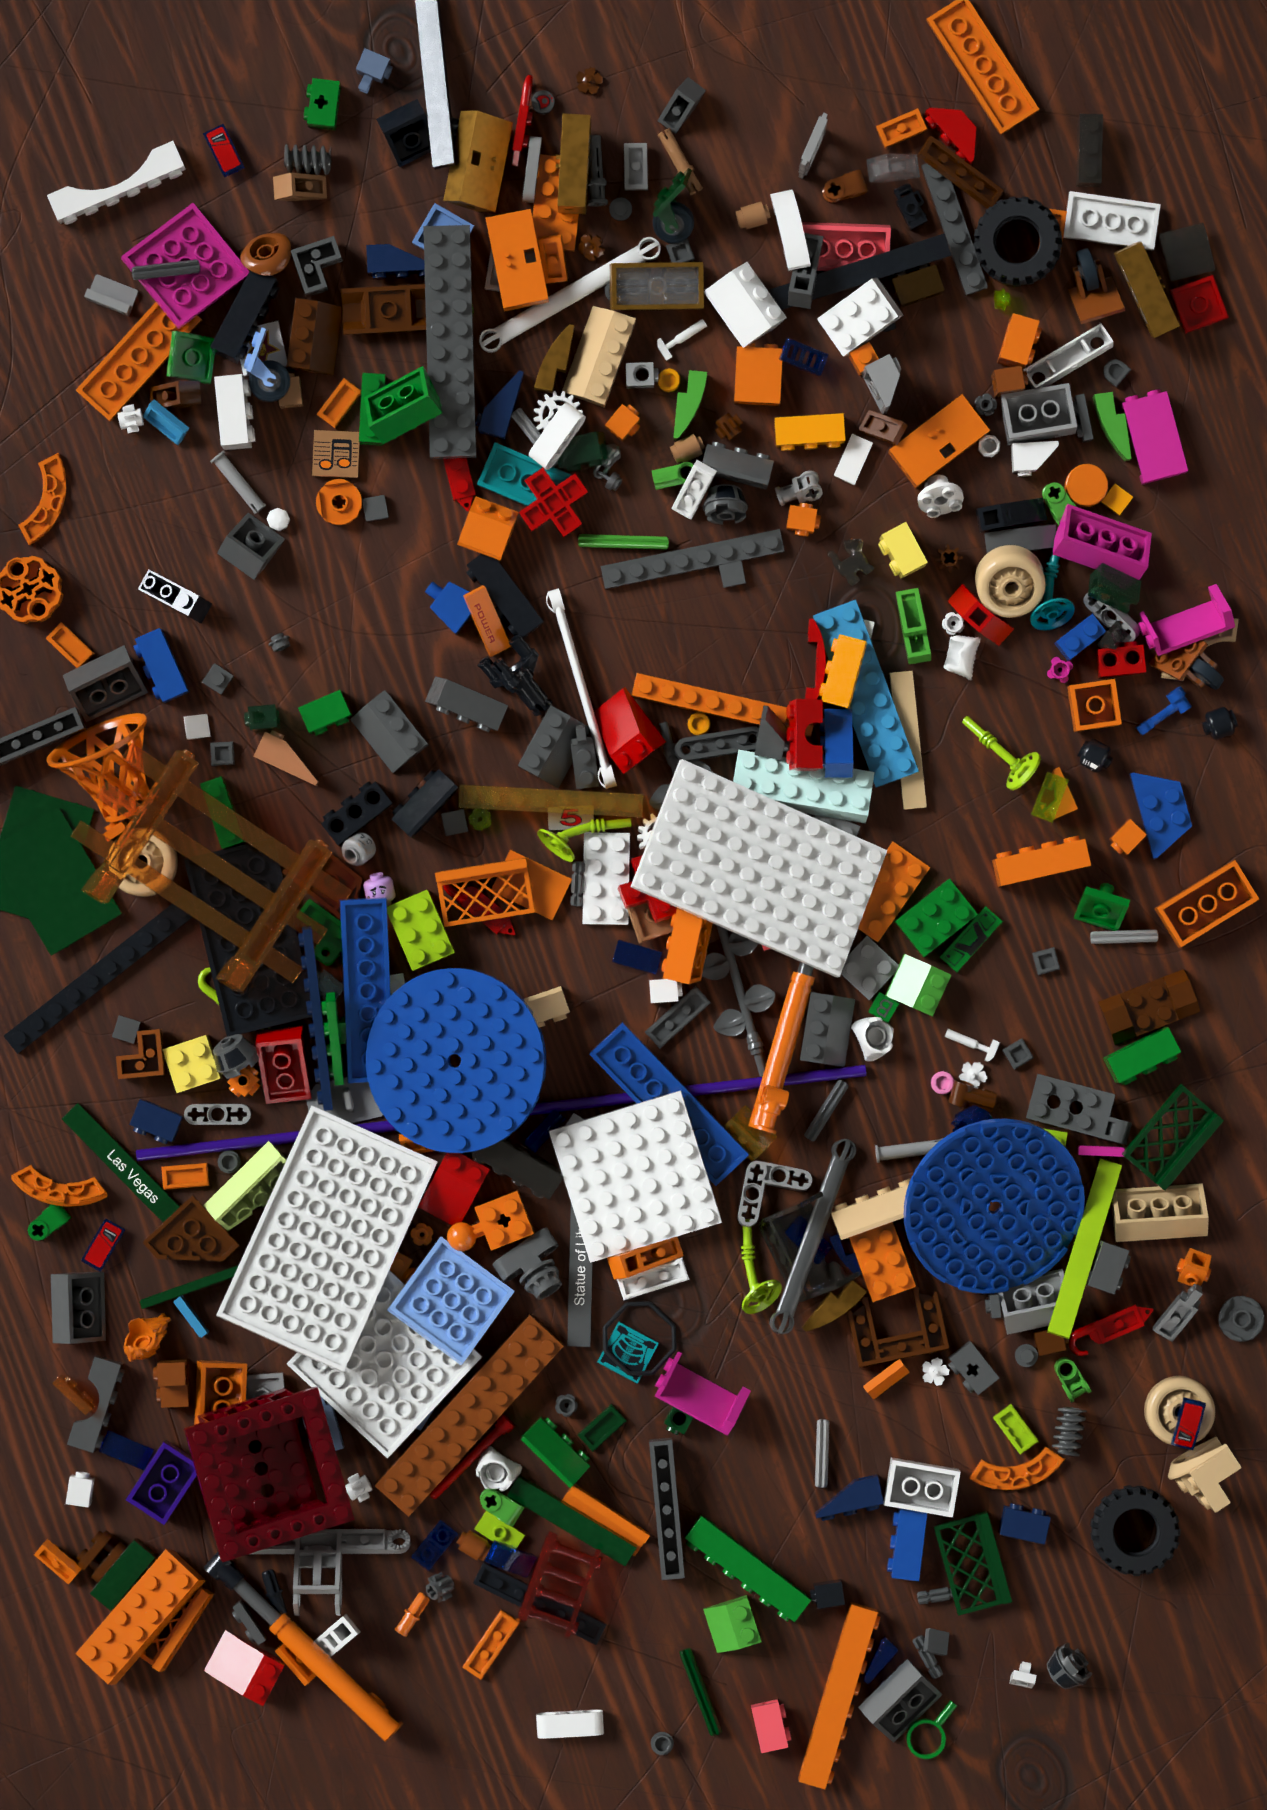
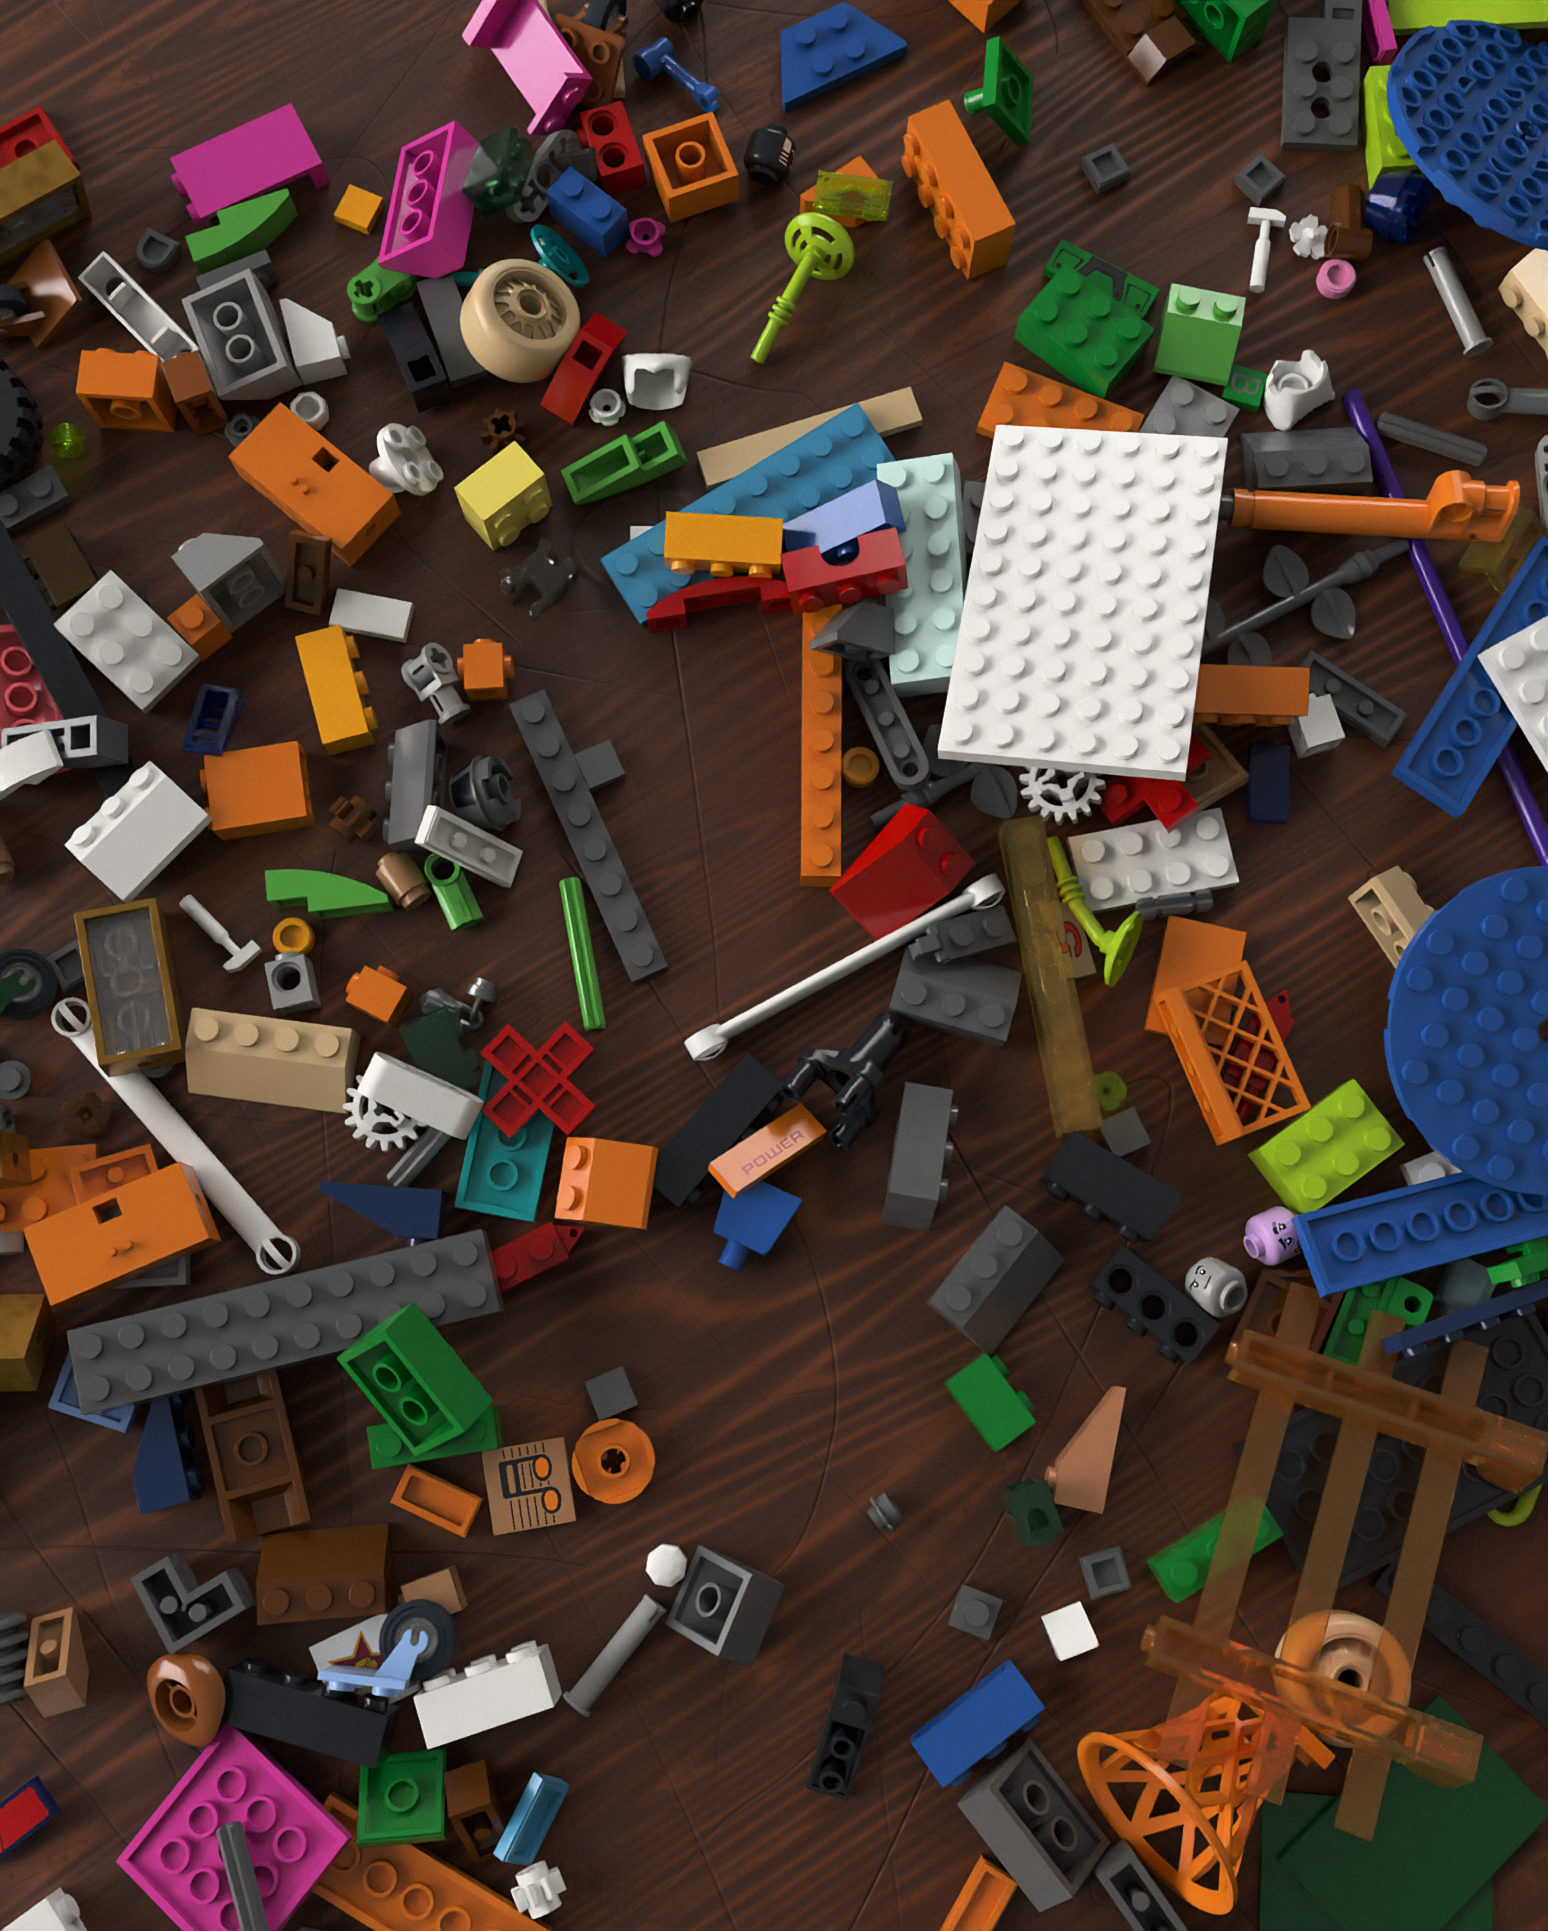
camera: 105 degrees left, 10 degrees down
pearl gold slope [534,324,574,394] -> none
orange head [1064,464,1108,508] -> none
light grey axle [1090,930,1159,944] -> none
orange brick [1109,819,1147,855] -> none

